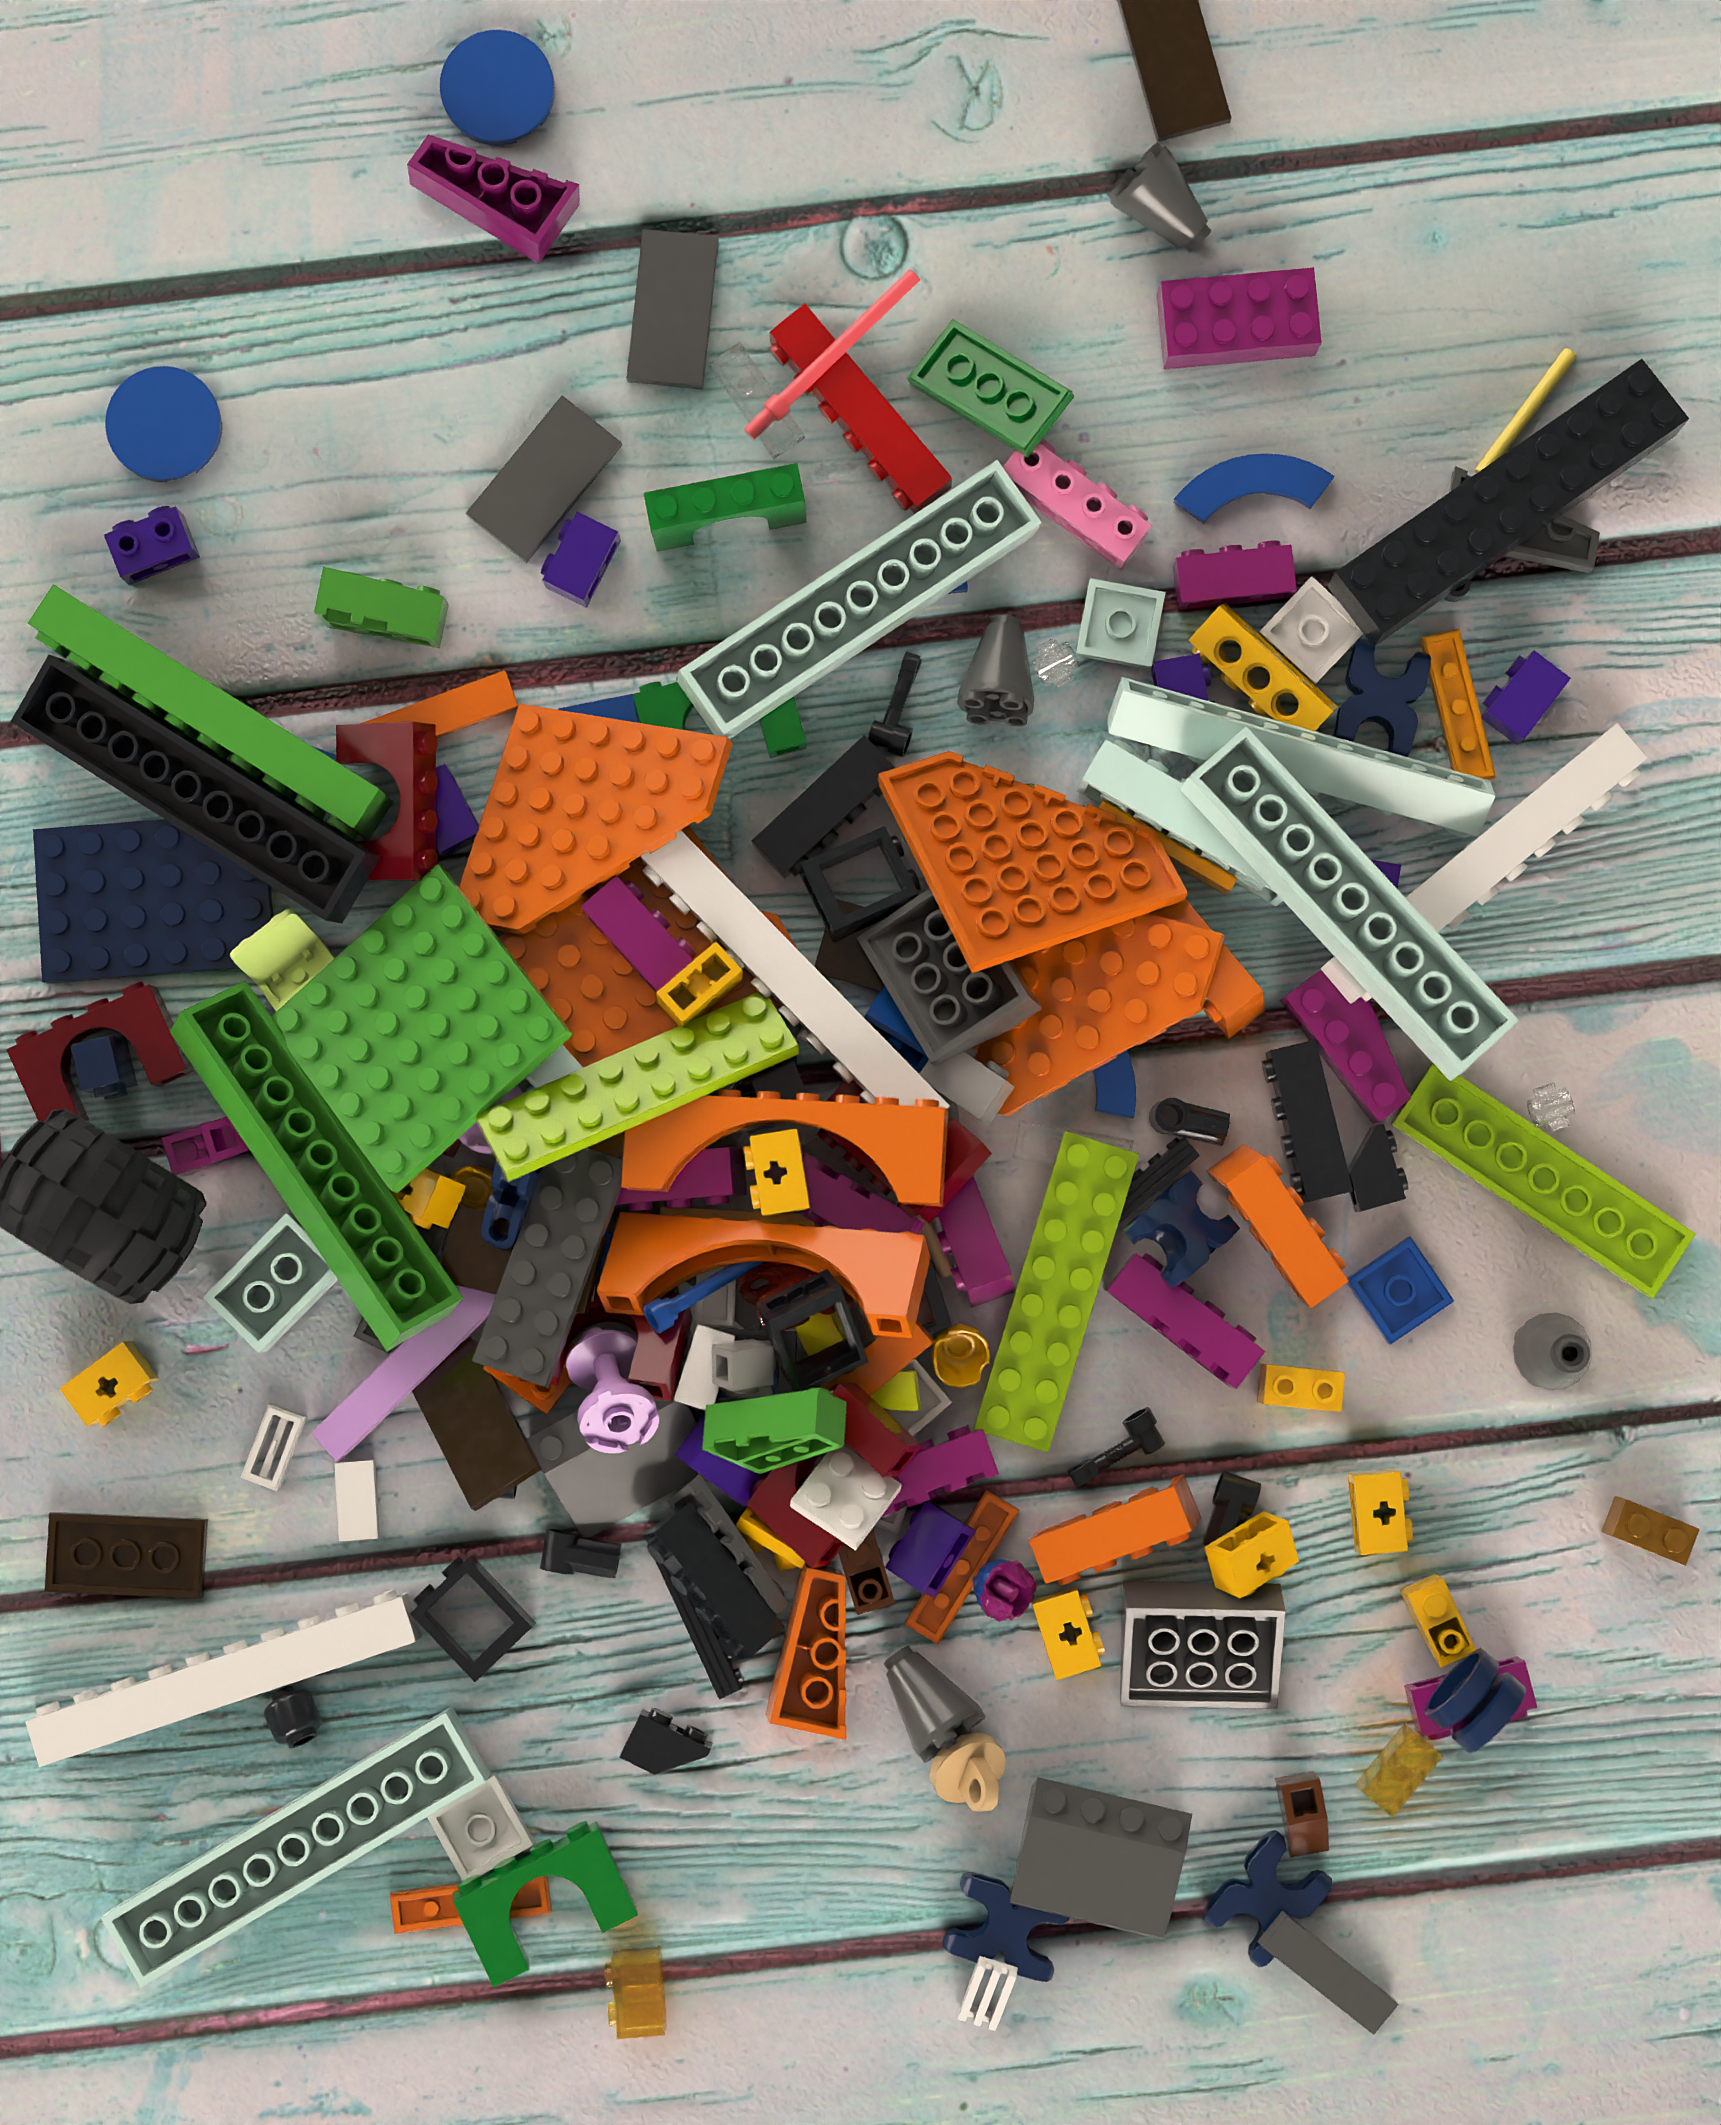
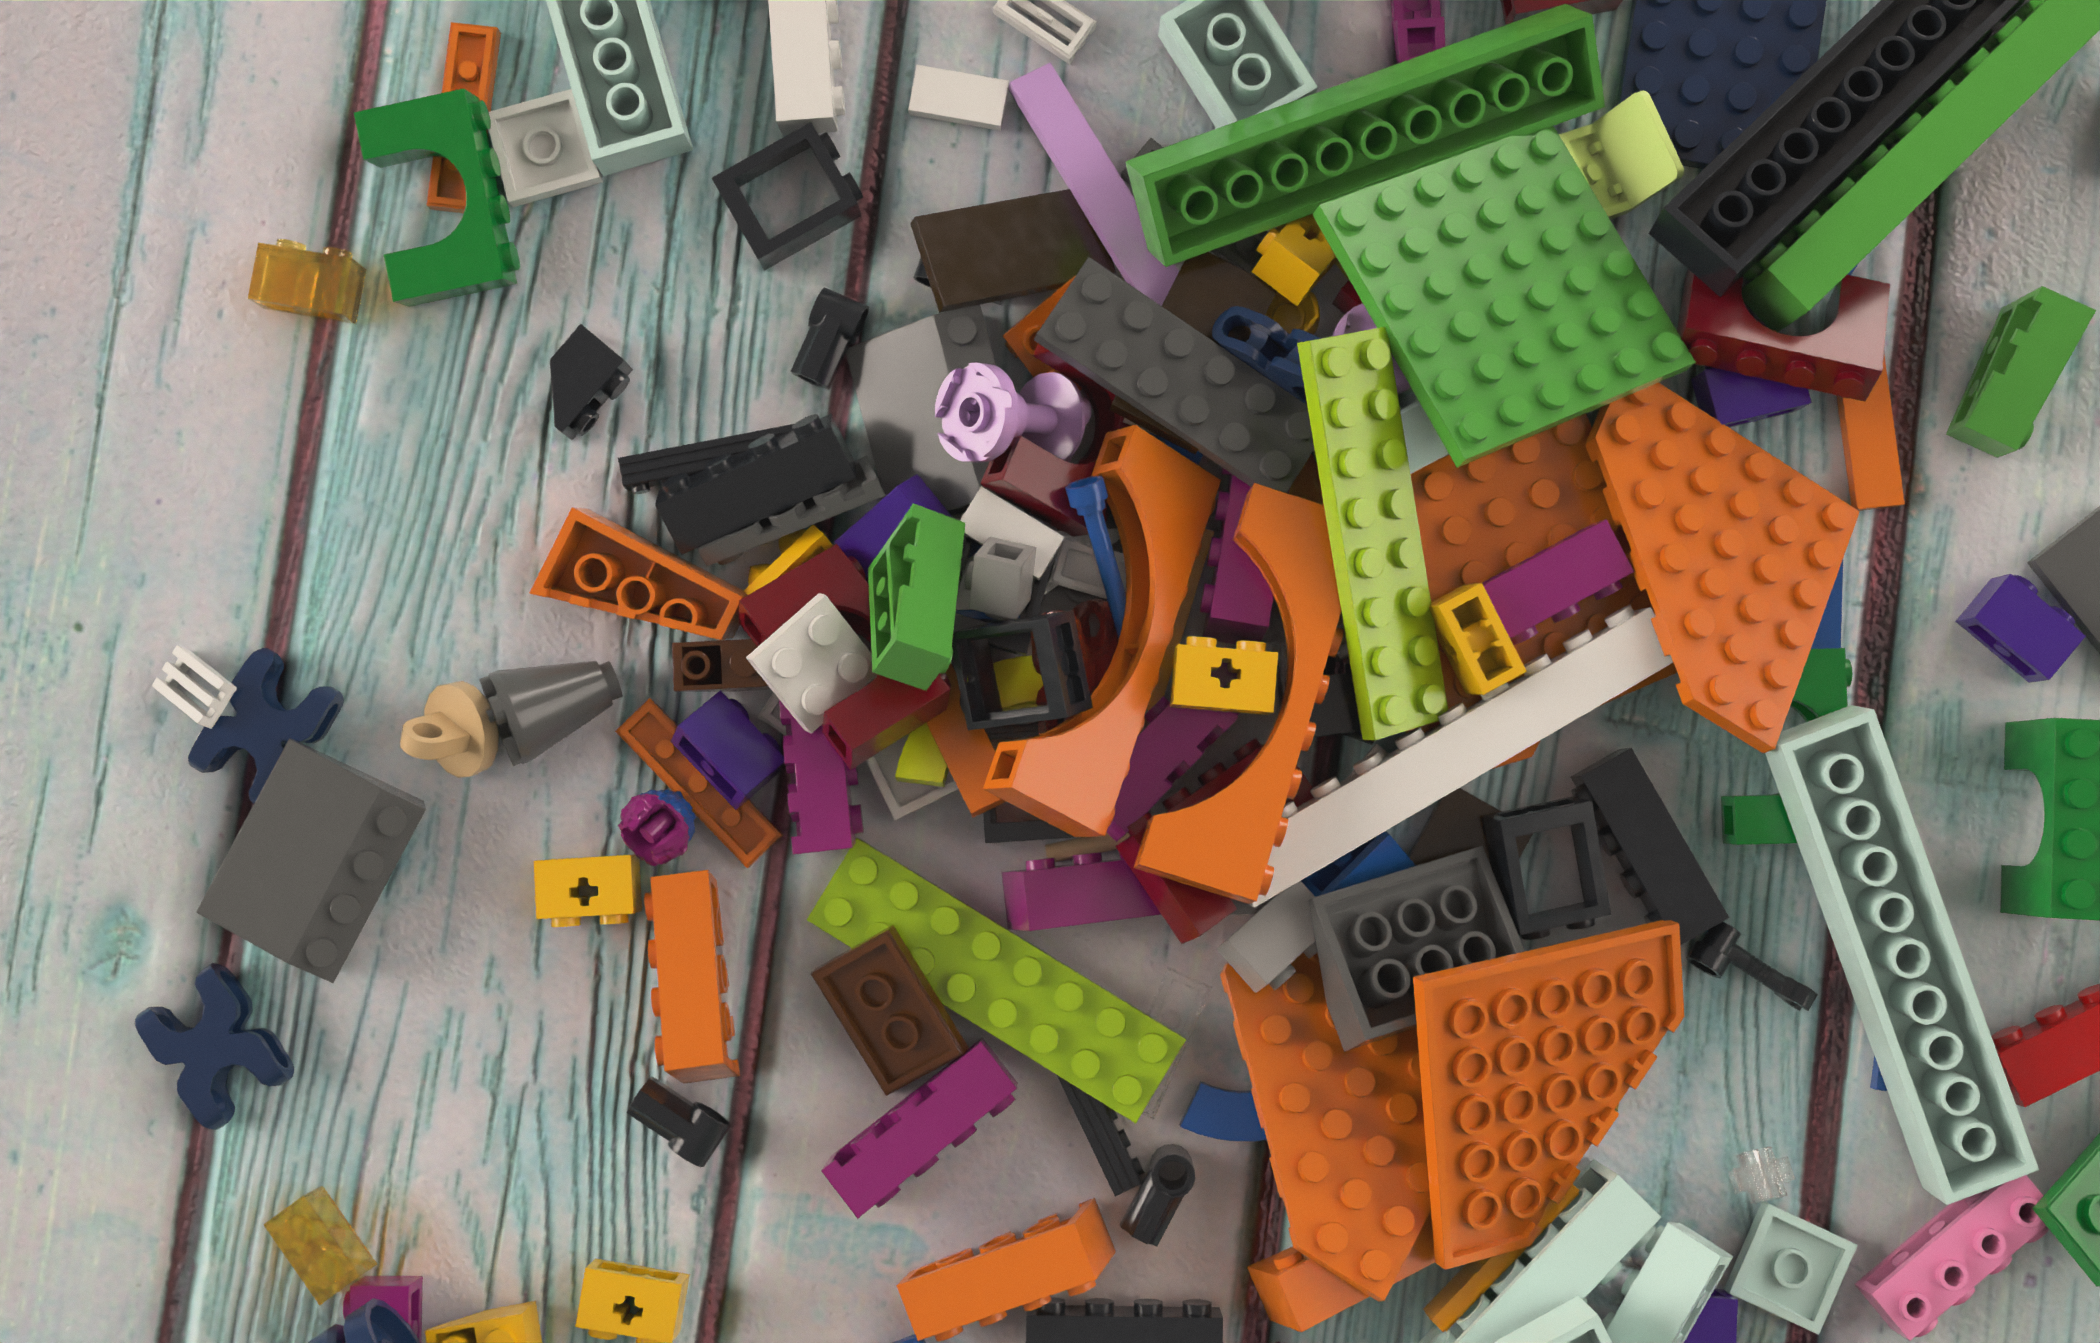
camera: 105 degrees right, 0 degrees up
yellow hair [930,1324,990,1389] -> none
dark grey cone [957,615,1034,727] -> none
black brick [1068,1407,1165,1487] -> none
dark grey slope [1120,1581,1285,1709] -> none
dark blue piece [1122,1170,1240,1289] -> none
yellow brick [1204,1511,1299,1599] -> none
yellow brick [1257,1363,1345,1412] -> none
dark grey tile [1257,1910,1399,2035] -> none
reddish brown slope [1275,1771,1329,1858] -> none
none -> reddish brown tile [810,925,969,1096]

